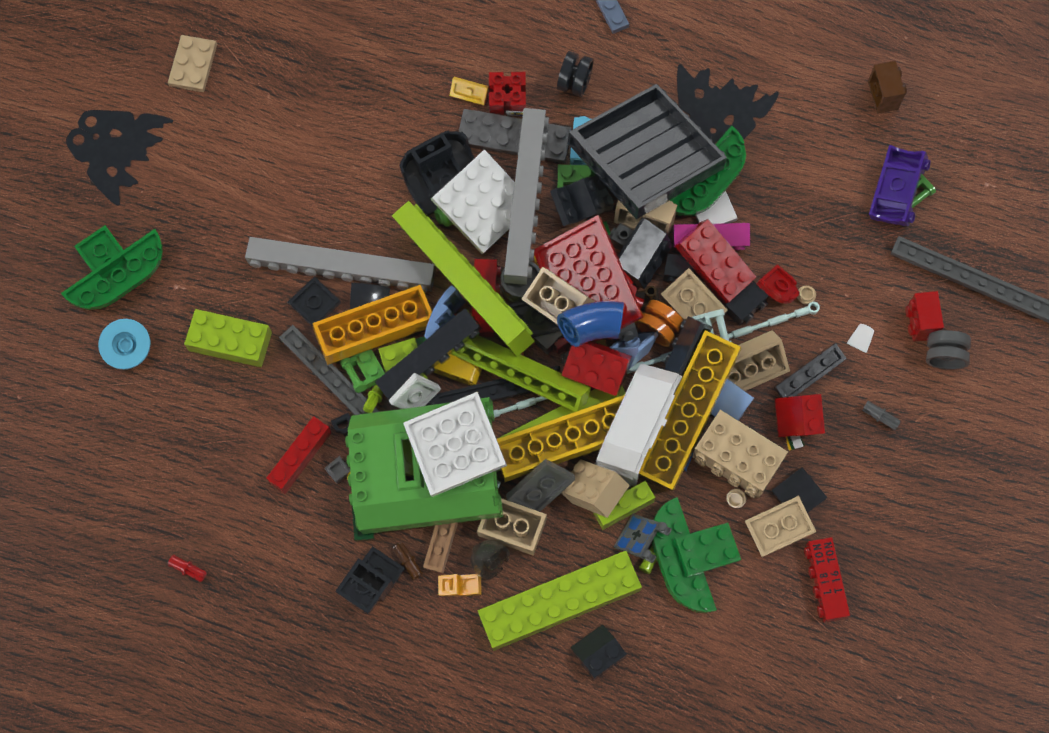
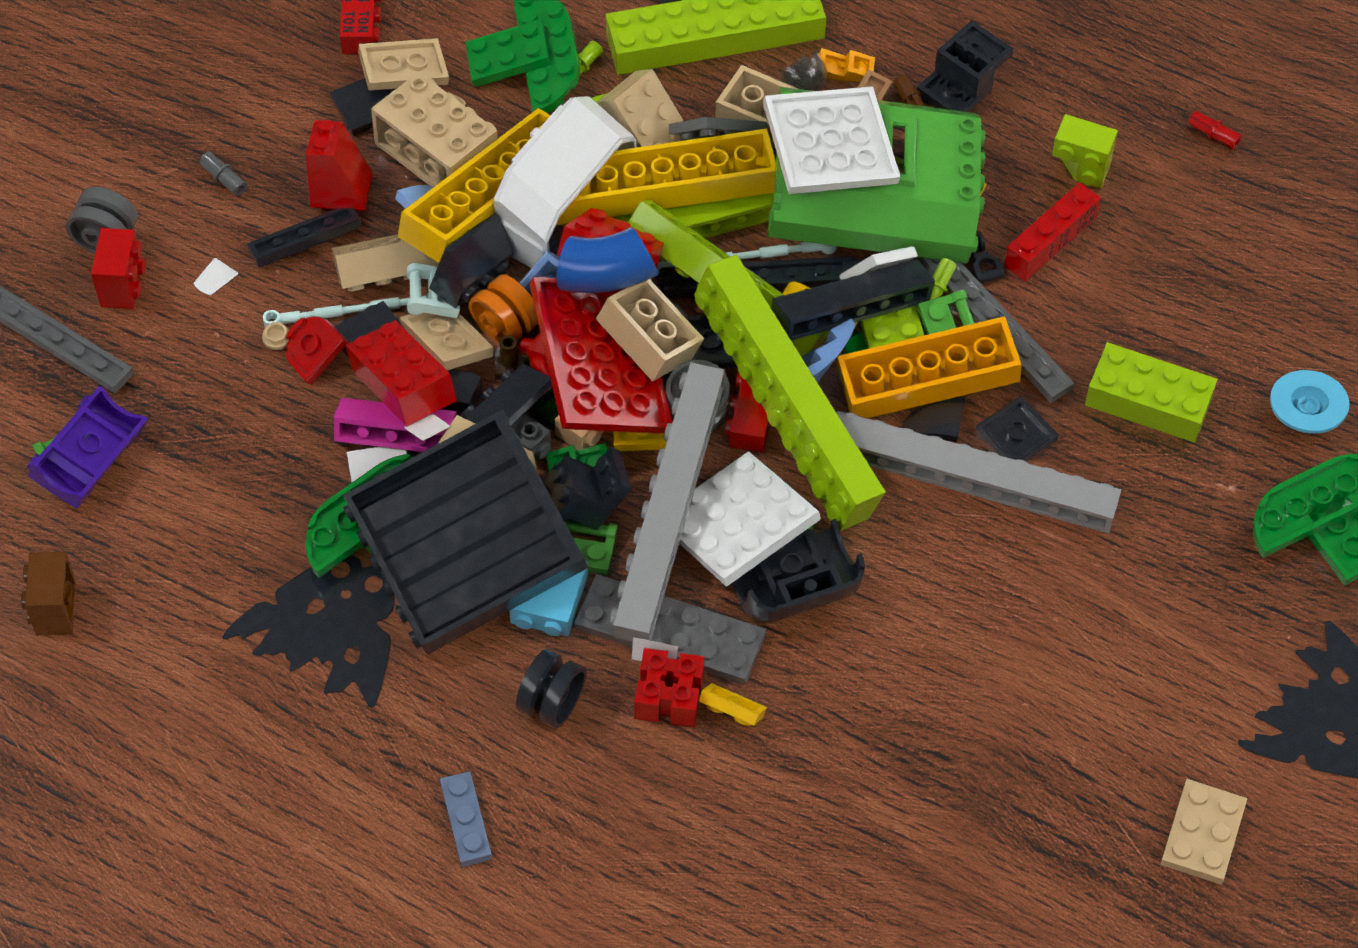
camera: 175 degrees left, 15 degrees down
flat silver tile [324,456,350,484] -> none
dark grey flag [614,514,672,563] -> none
none -> white sticker [404,414,451,441]
none -> lime slope [1052,114,1118,189]

